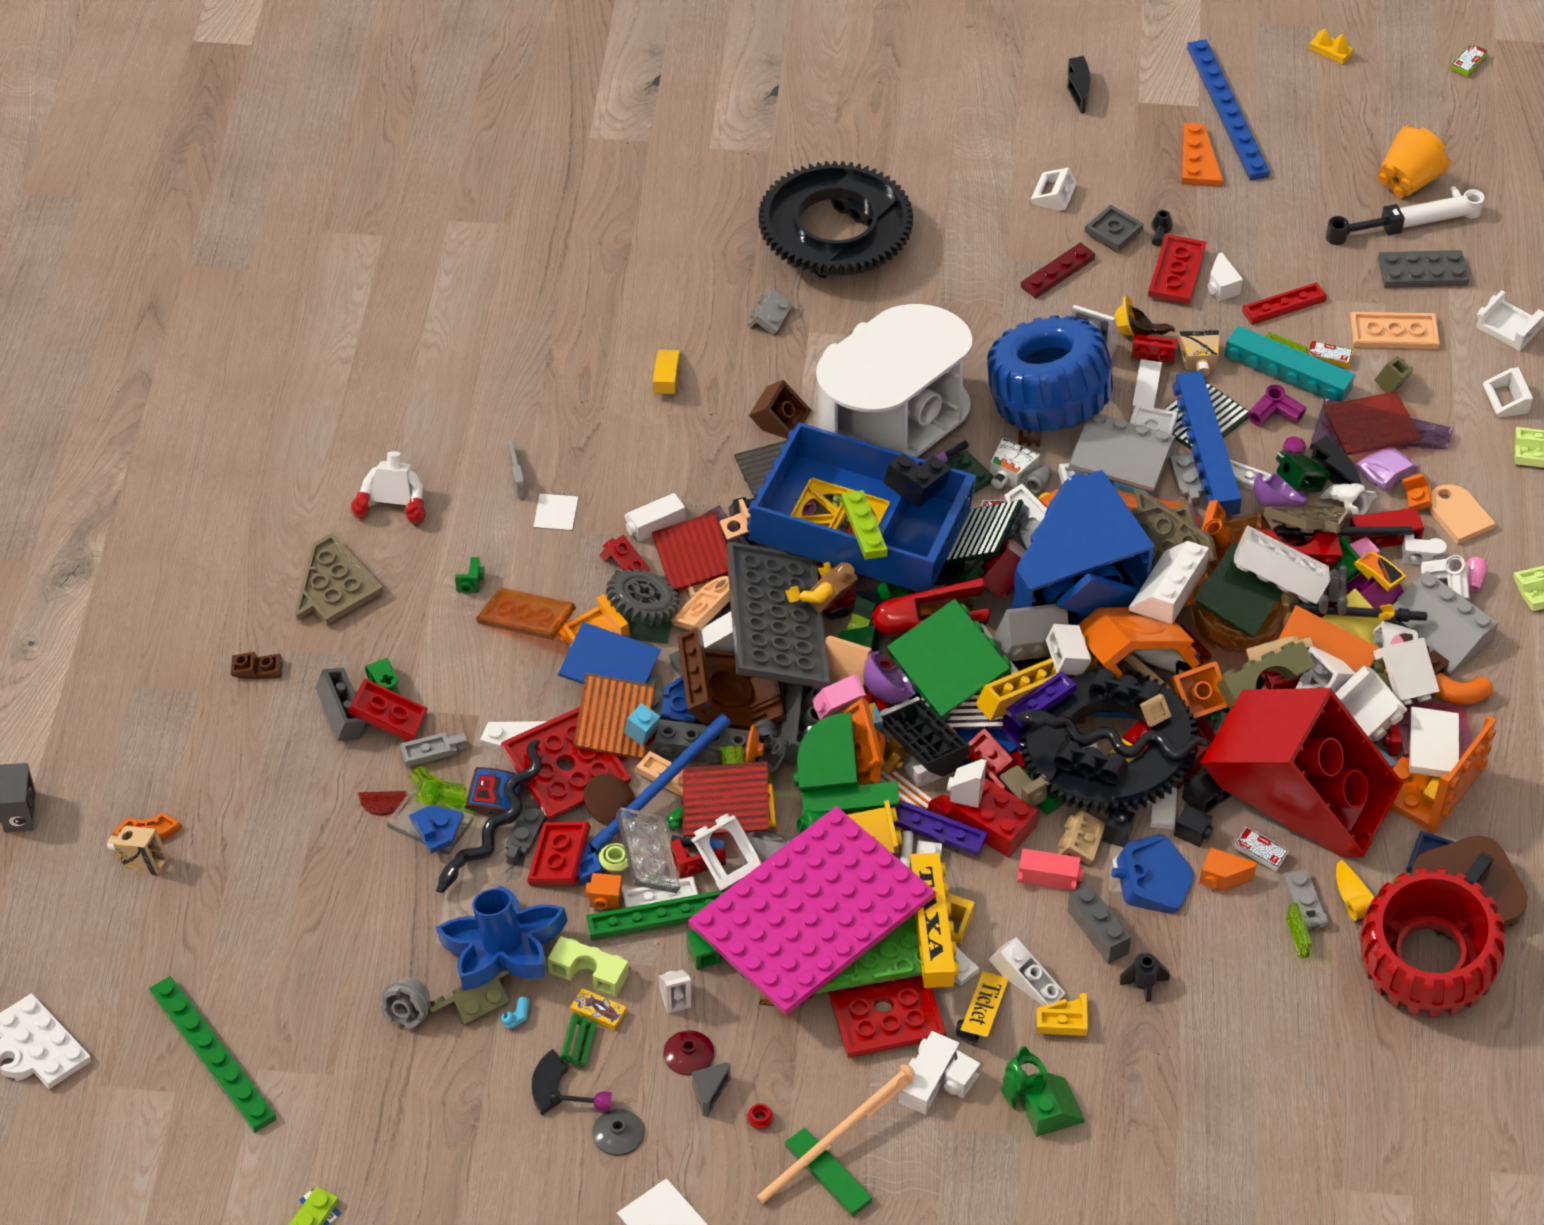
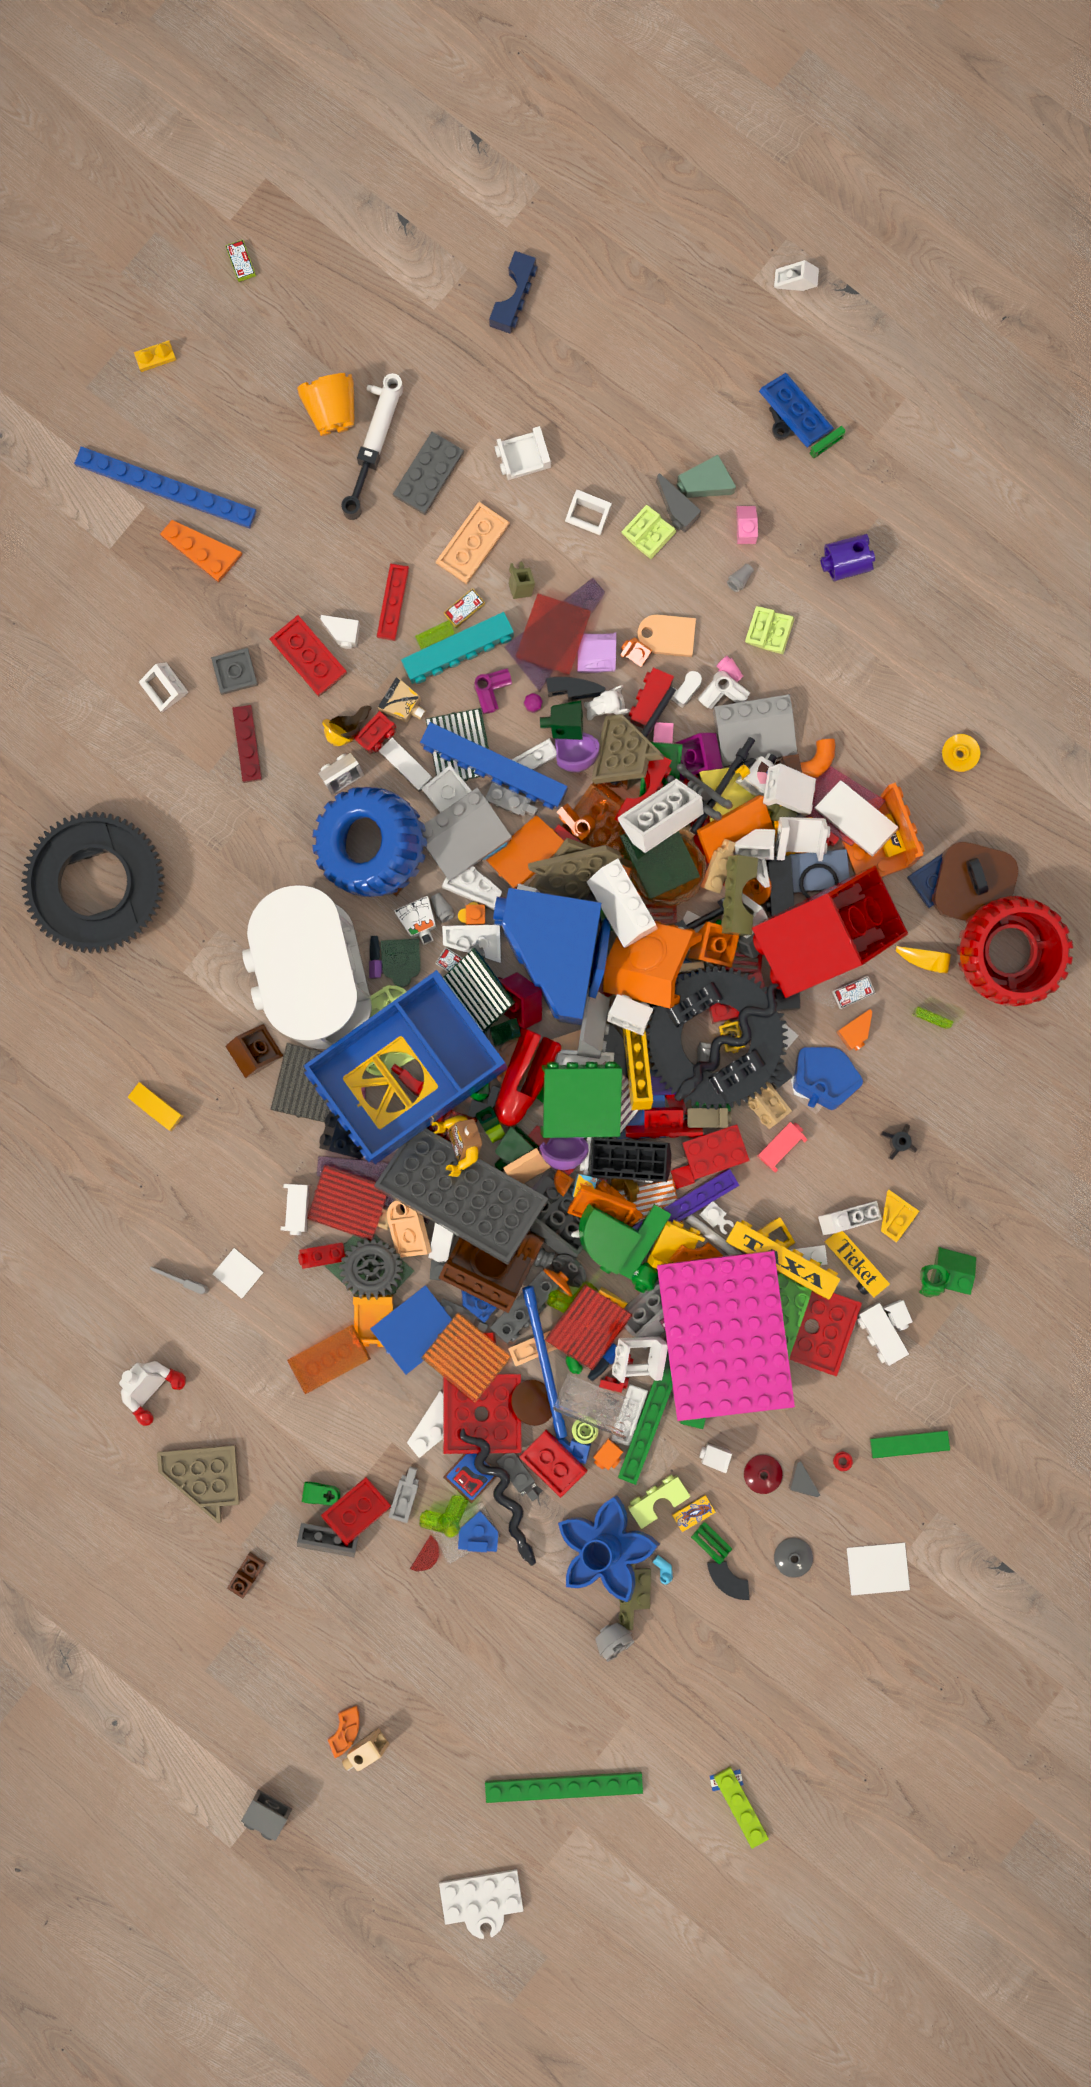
camera: 50 degrees left, 35 degrees up
green bracket [455,557,485,593] -> none
hinge [549,1091,612,1113] -> none
medium azure brick [624,703,660,746] -> none
light nougat bracket [720,499,751,540] -> none
light grey bracket [748,288,793,335] -> none
light nougat bar [757,1064,915,1204] -> none
bright pink slope [812,674,866,720] -> none
lime plate [841,490,888,560] -> none
black brick [883,453,951,508] -> none
white slope [947,759,986,808] -> none
dark purple plate [1006,672,1077,728] -> none
black slope [1067,56,1090,114] -> none
dark grey brick [1067,884,1131,964] -> none
tan tile [1140,694,1171,727] -> none
black bar [1152,210,1173,246] -> none
black brick [1174,805,1214,847] -> none
light grey plate [1282,869,1328,931] -> none
slope [1354,551,1406,592] -> none

